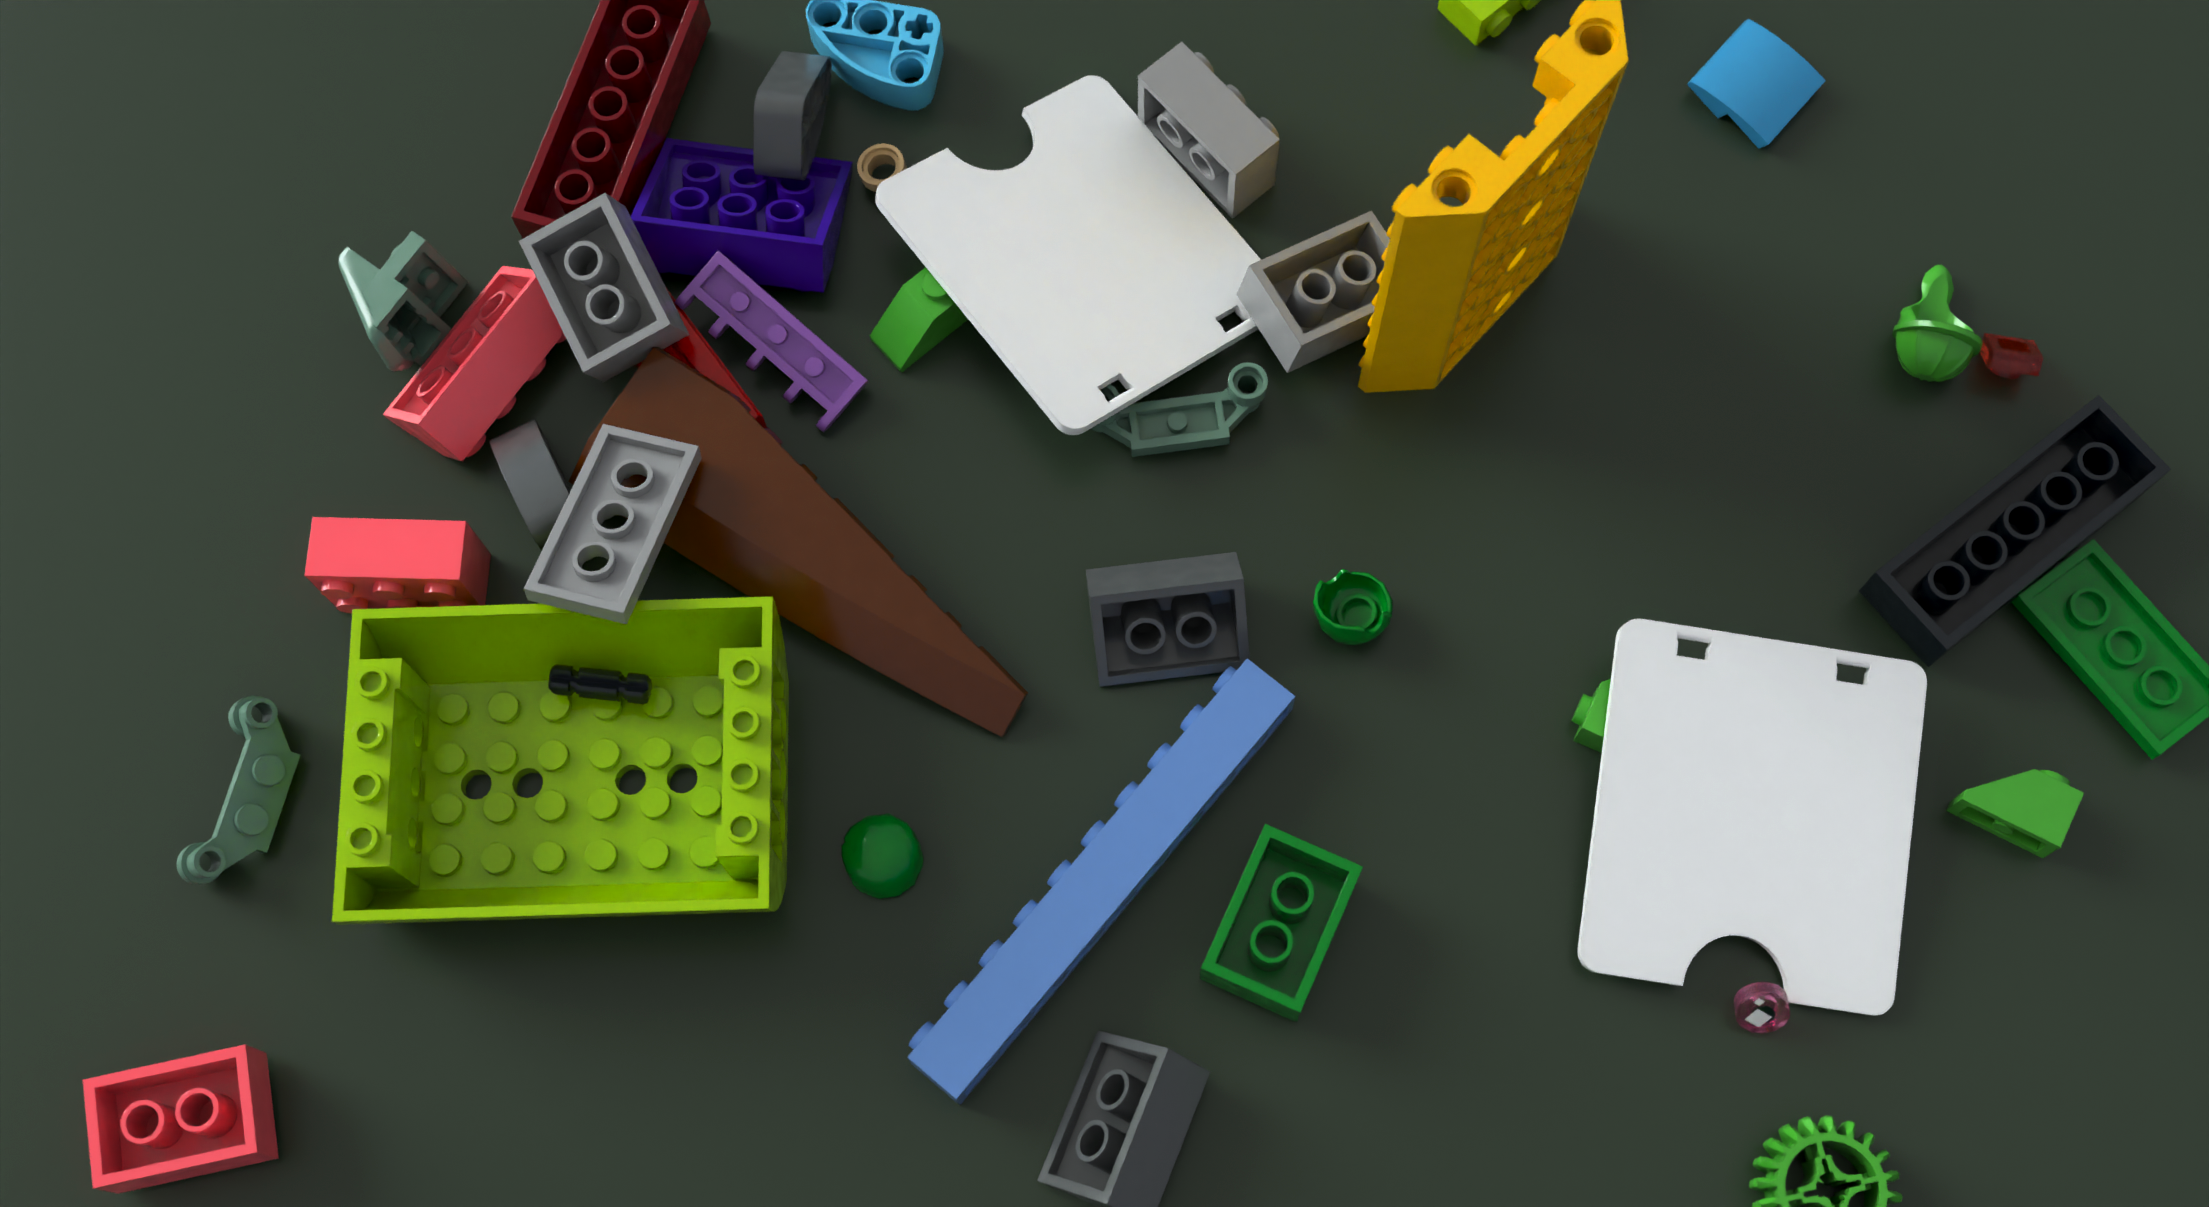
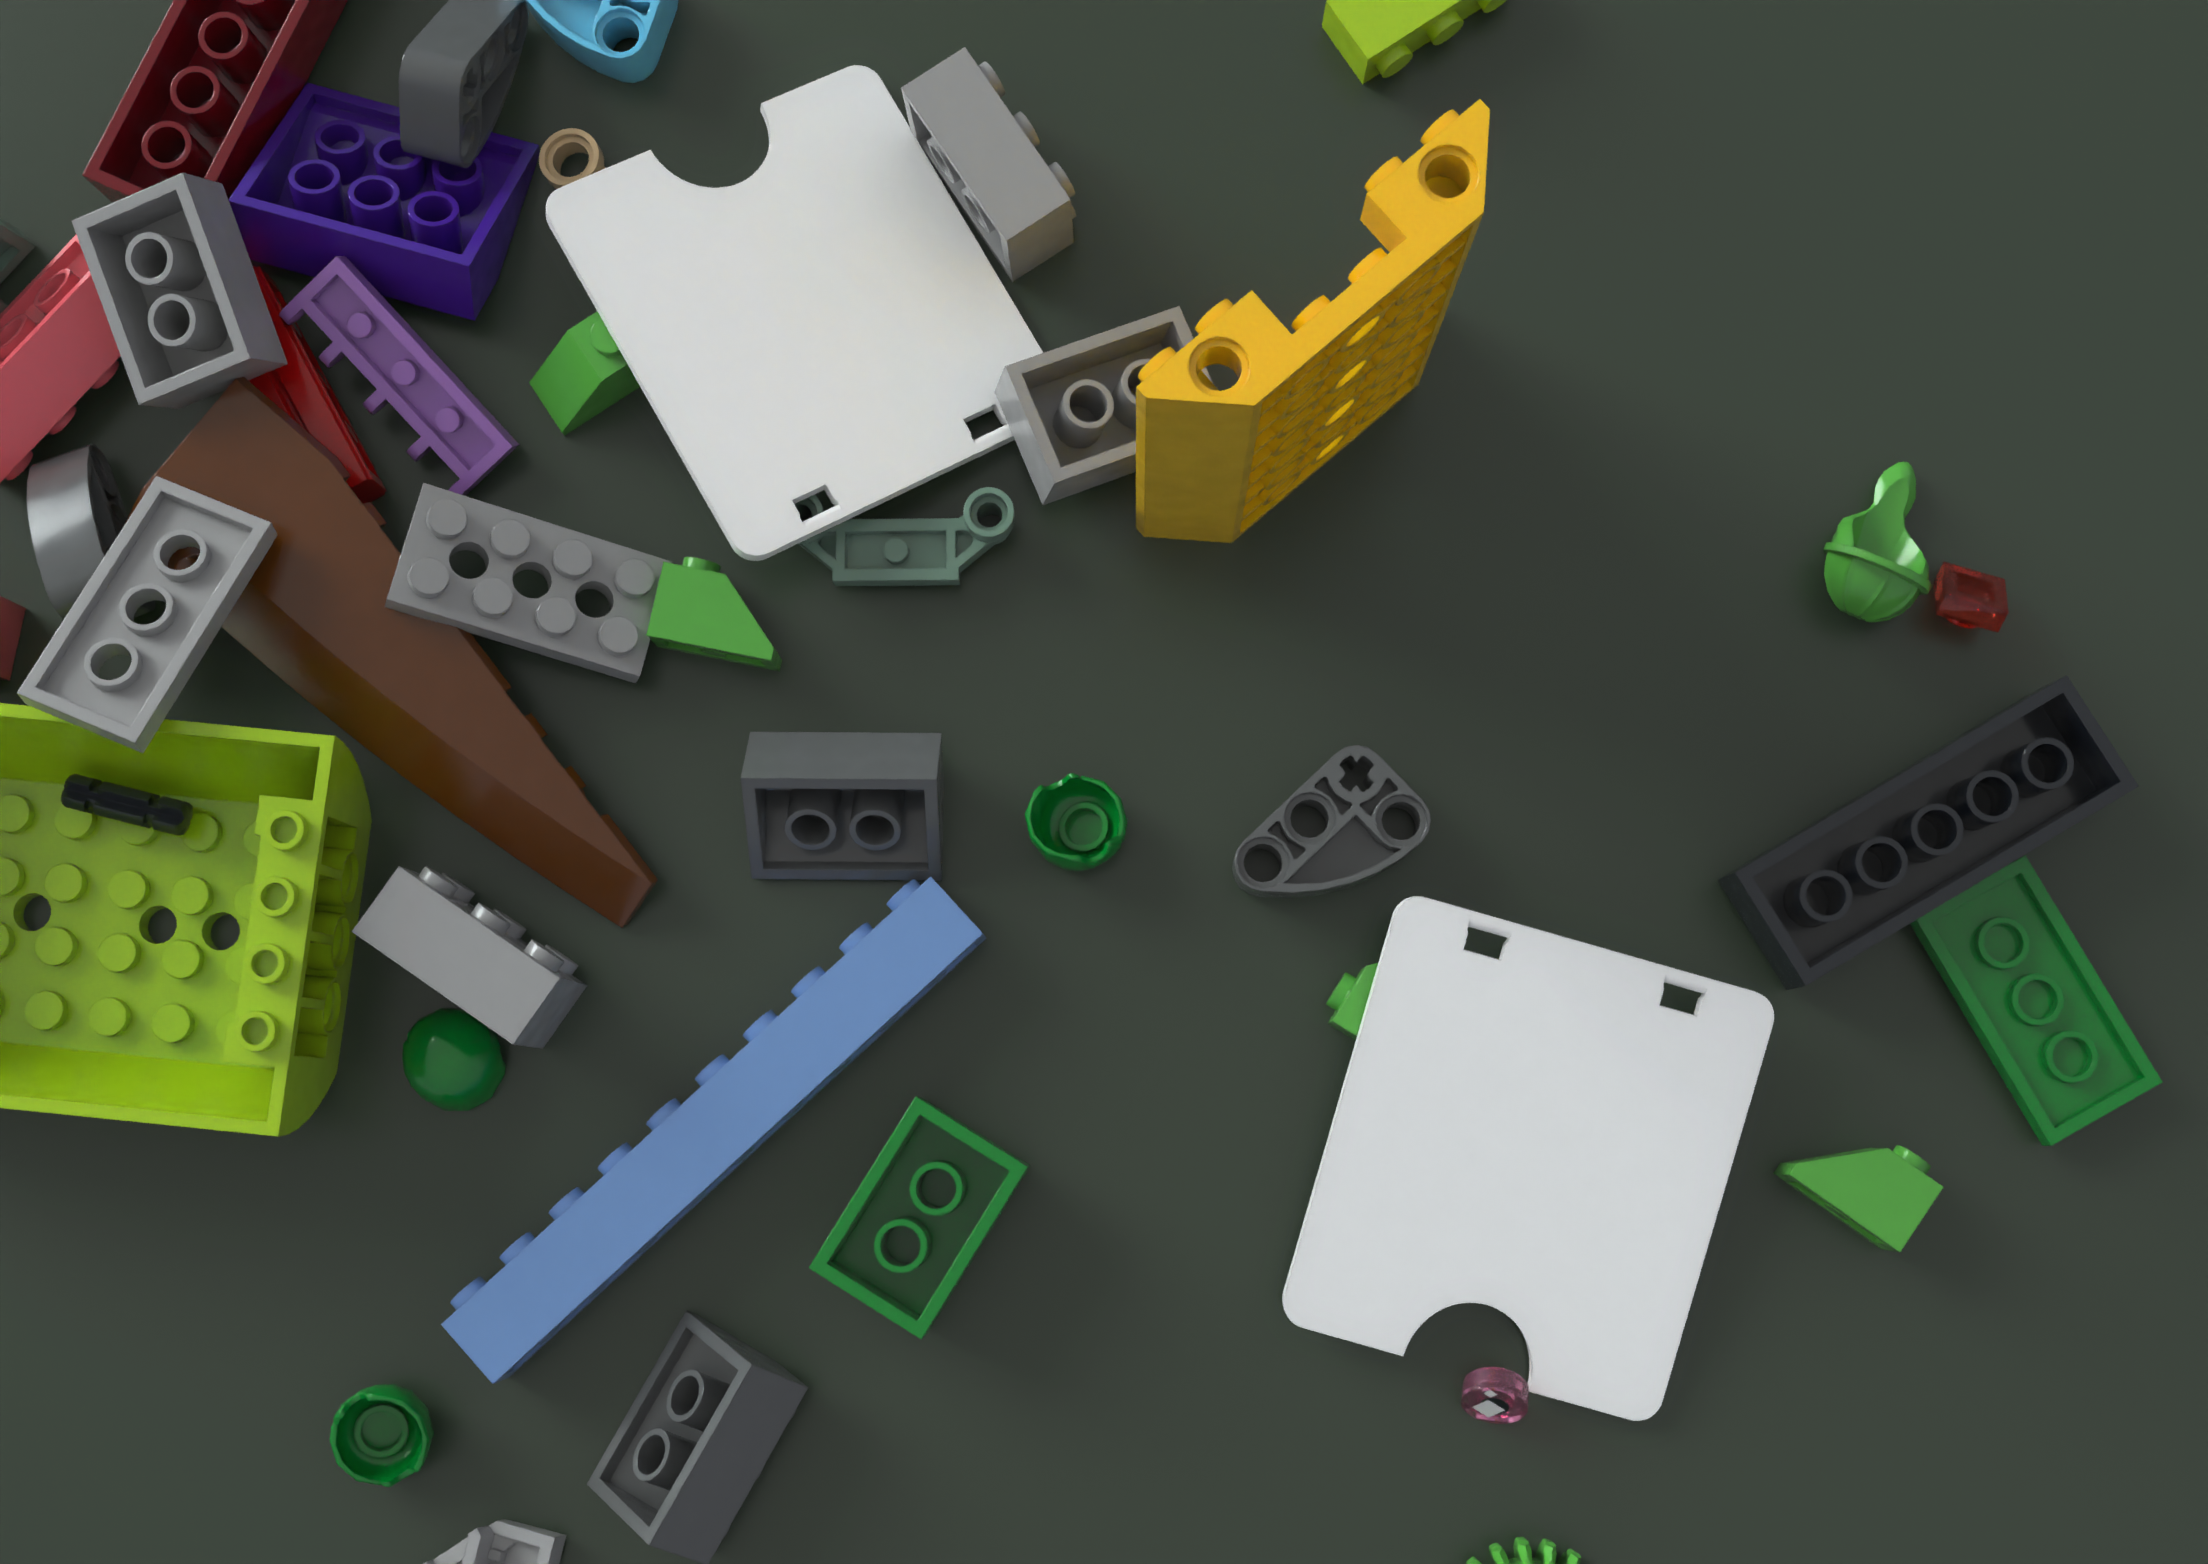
camera: 10 degrees right, 10 degrees up
dark azure slope [1687,19,1826,149] -> none
none -> green hair [329,1384,434,1487]
none -> light grey brick [352,866,587,1049]
none -> light grey plate [385,483,672,683]
none -> bright green slope [646,557,782,672]
none -> dark grey beam [1232,745,1431,898]

